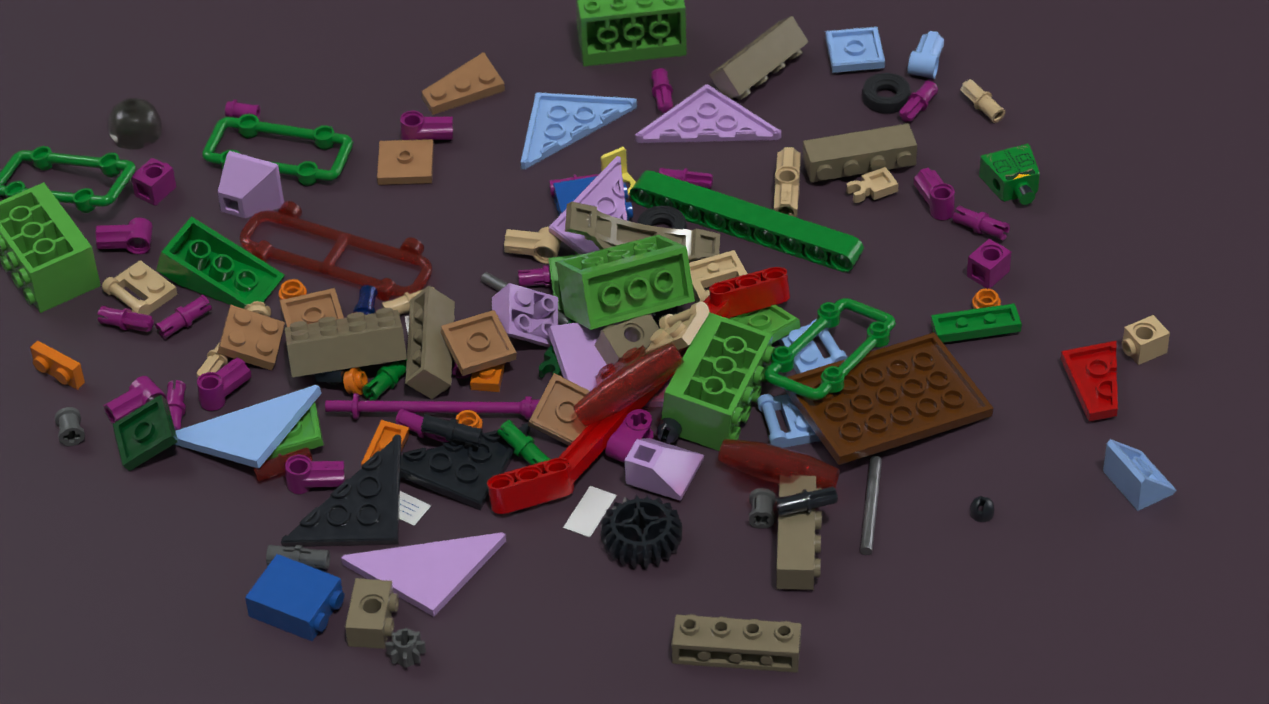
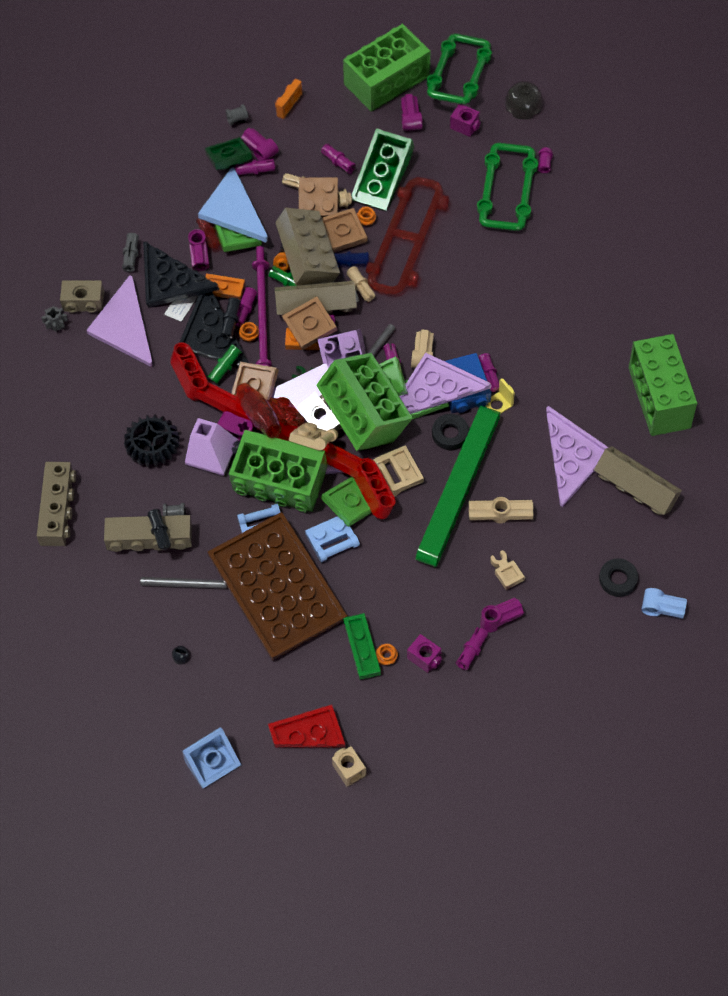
camera: 85 degrees right, 15 degrees up
magenta axle [97,306,154,332] -> none
tan plate [102,260,178,315] -> none
magenta piece [197,357,251,411] -> none
lavender slope [218,151,284,218] -> none
blue brick [245,554,344,641] -> none
medium nougat plate [377,139,434,185] -> none
magenta piece [400,111,453,140] -> none
medium nougat wing [421,52,505,115] -> none
light blue tile [521,93,637,169] -> none
white sticker [563,486,617,537] -> none
dark tan piece [565,202,720,262] -> none
magenta axle [651,68,673,114] -> none
magenta axle [659,168,713,189] -> none
clear red plate [718,439,840,489] -> none
green bar [764,298,896,400] -> none
dark tan brick [803,123,917,182] -> none
light blue plate [825,27,885,73] -> none
magenta axle [899,81,938,122] -> none
tan axle [961,79,1006,123] -> none
green torso [979,143,1040,205] -> none

